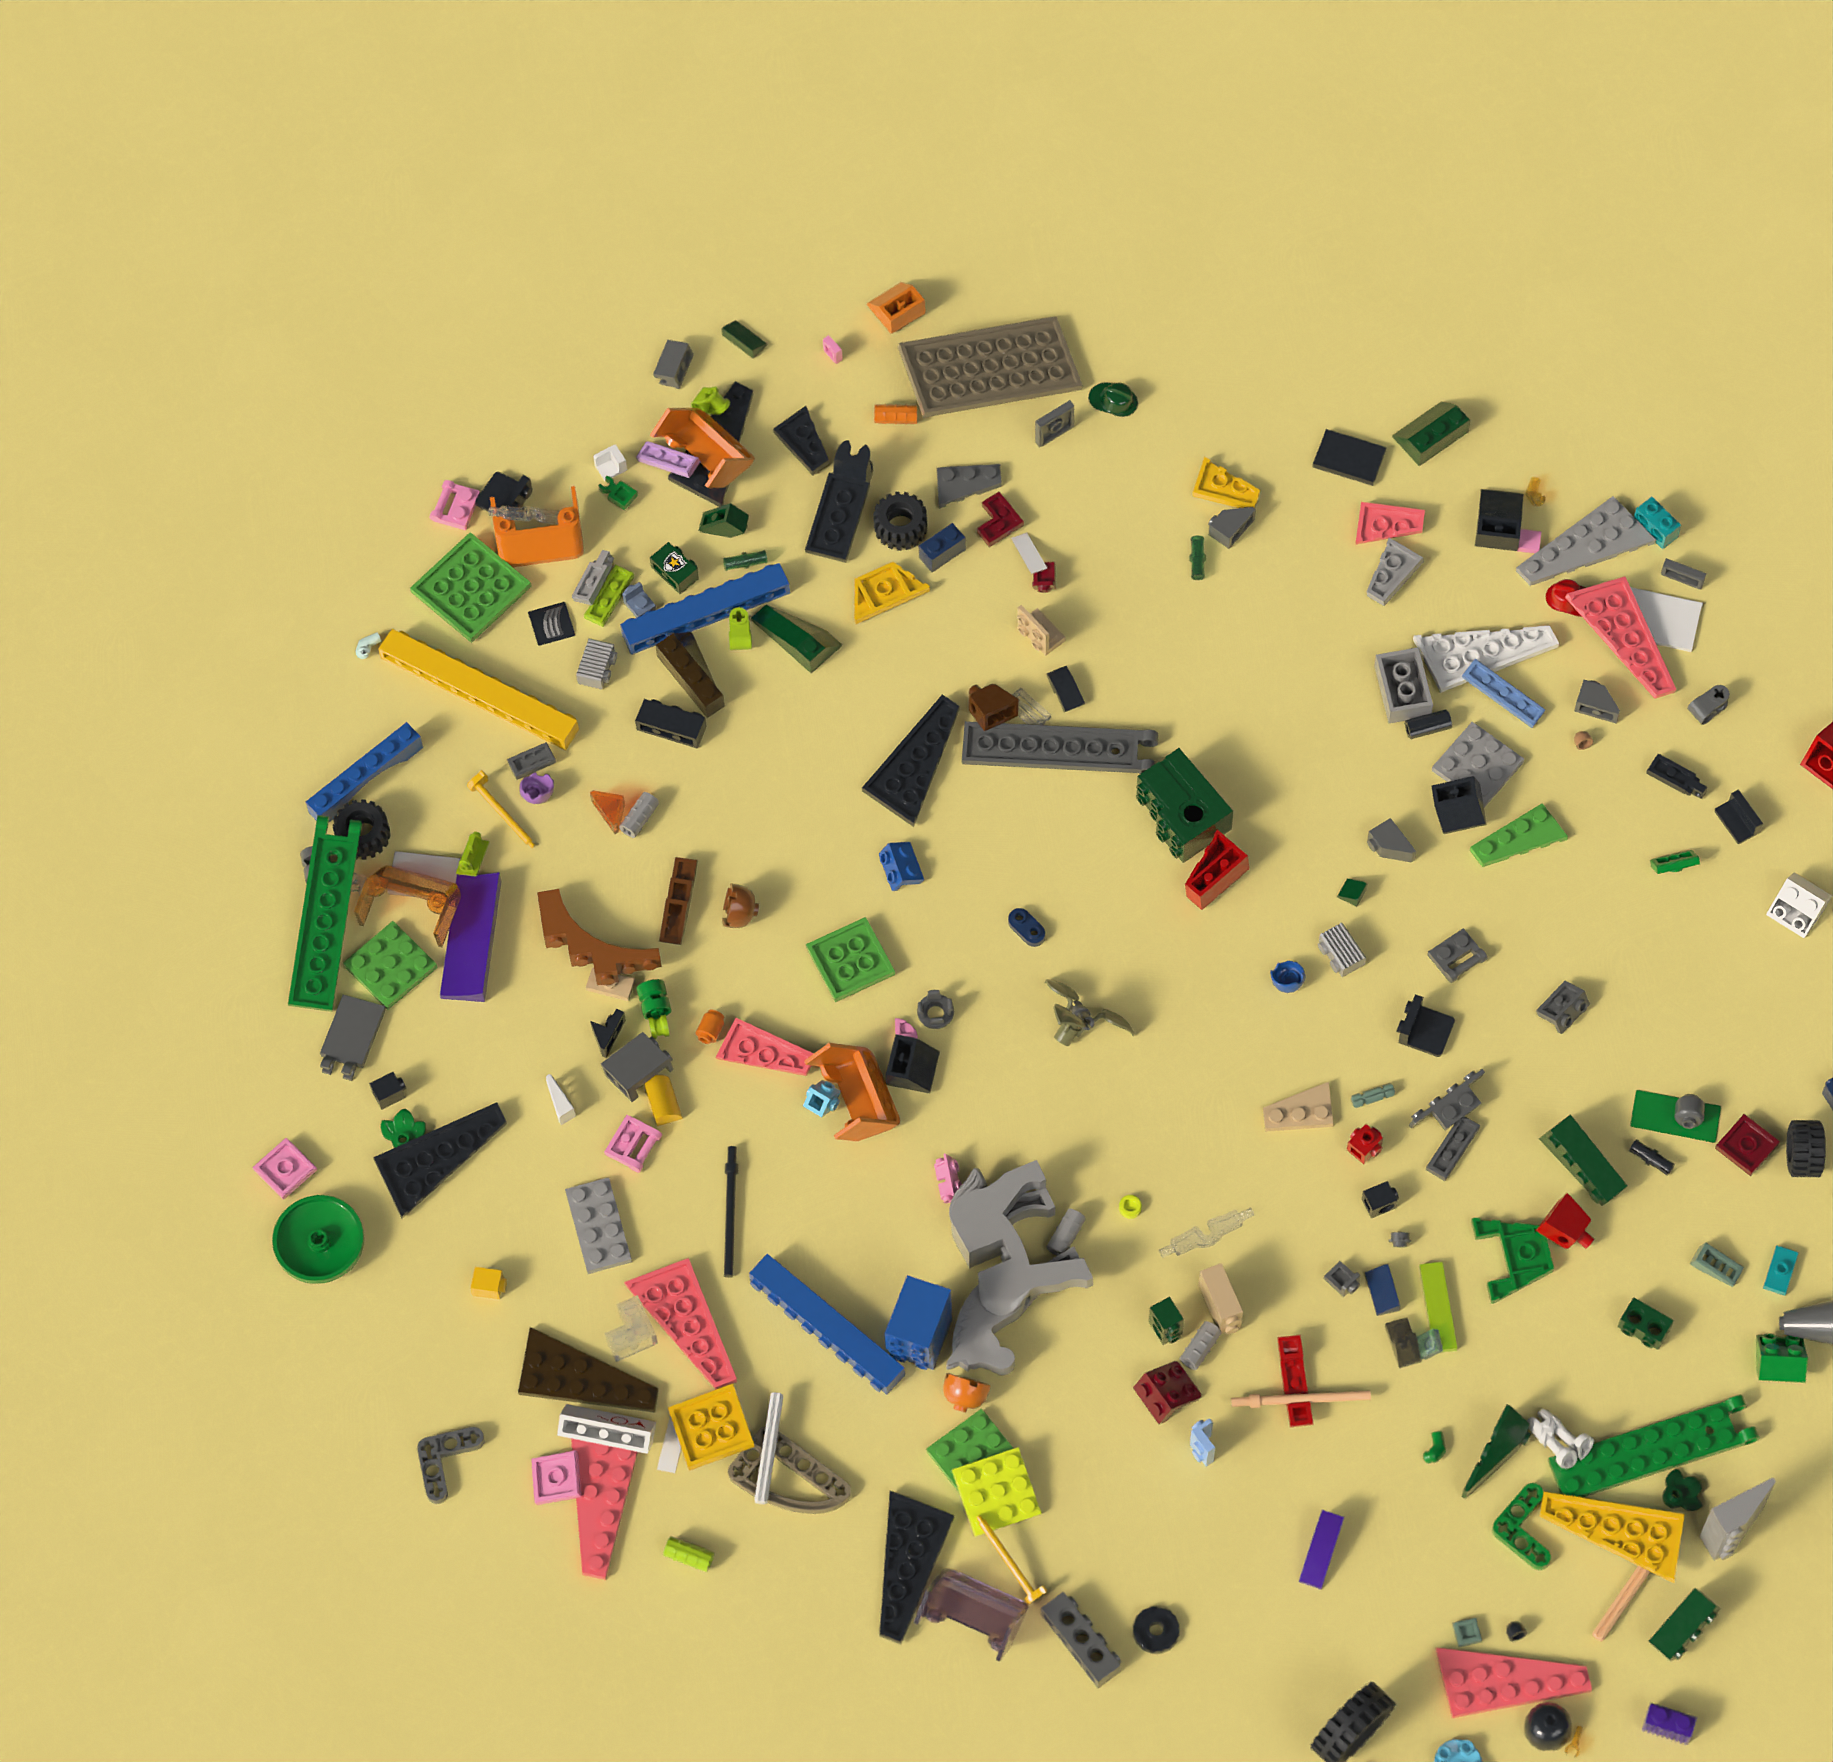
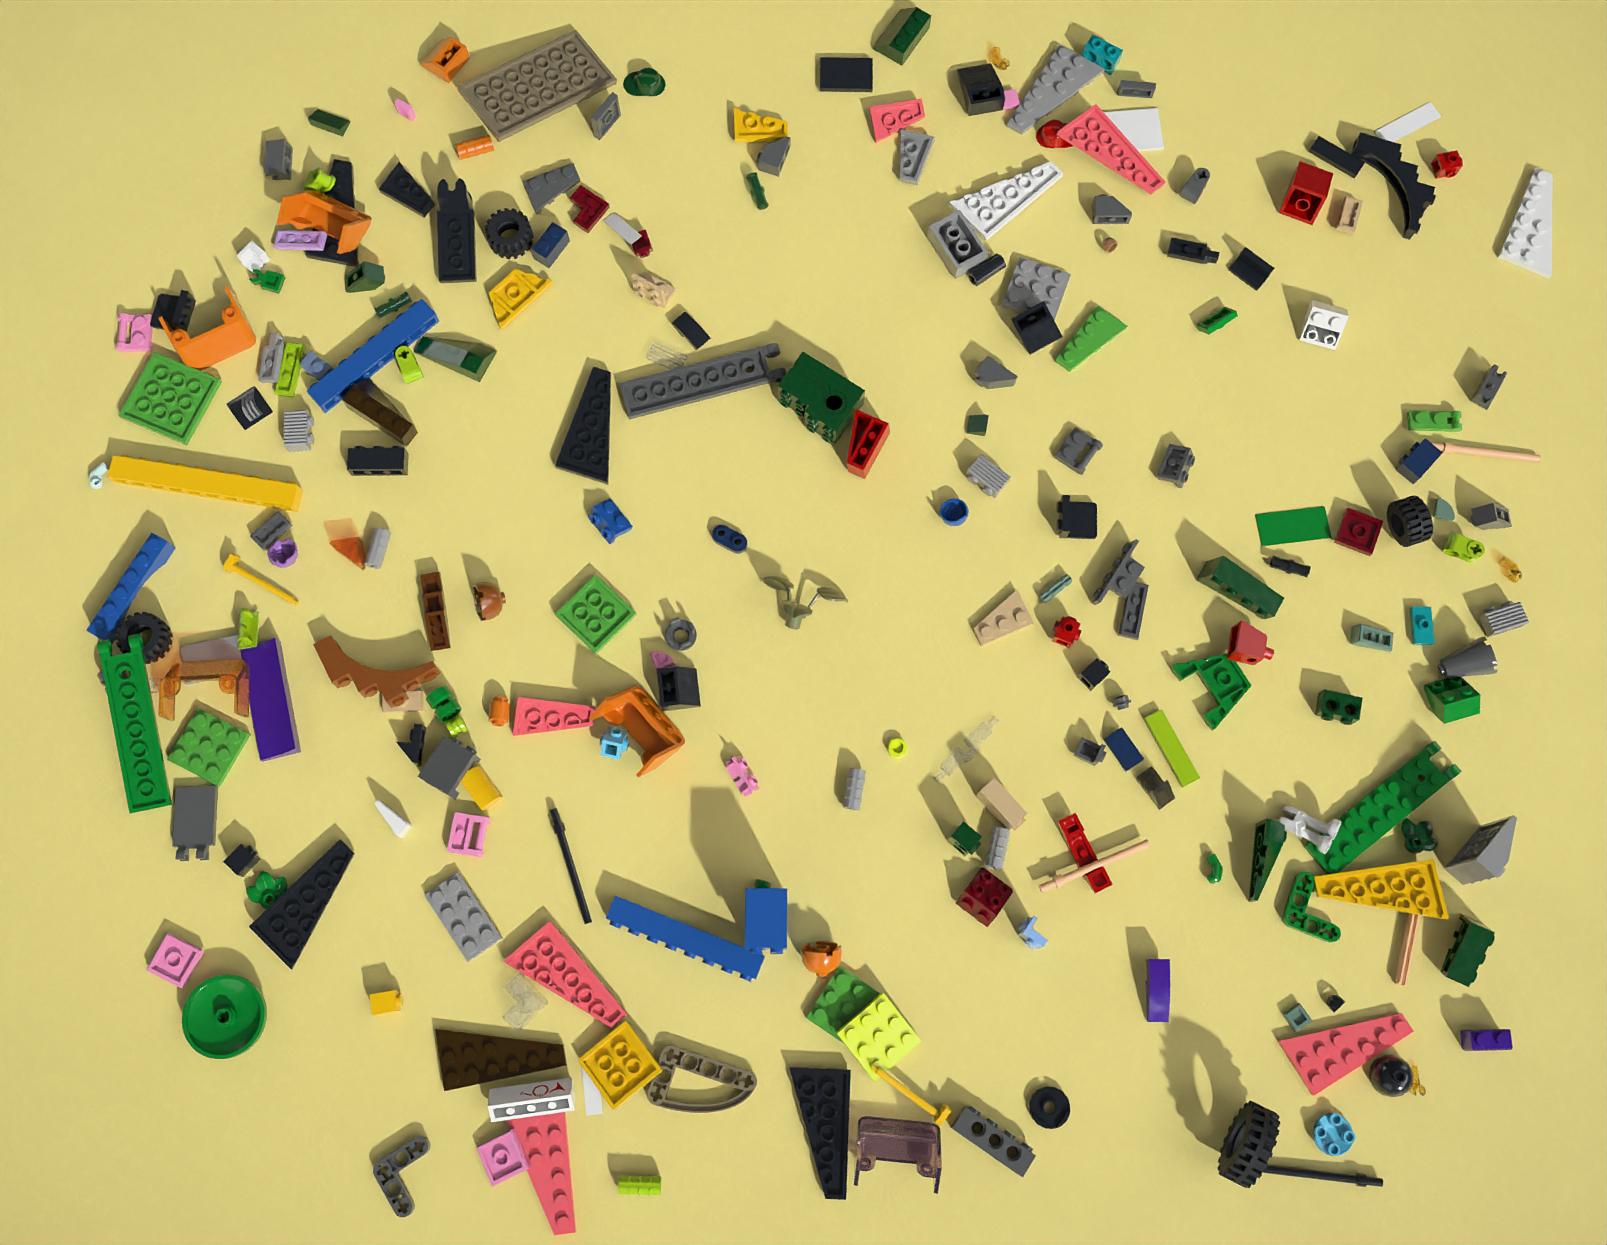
camera: 25 degrees left, 10 degrees up
clear piece [488,506,560,523] -> none
dark green brick [650,542,699,594] -> none
white axle [755,1392,783,1504] -> none
light grey animal [946,1160,1093,1375] -> none
reddish brown torso [969,684,1019,731] -> none
dark grey pin [1070,1000,1094,1030] -> none
clear light blue tile [1416,1329,1443,1359] -> none
medium blue tile [1462,659,1545,728] -> none
dark grey head [1675,1094,1705,1129] -> none

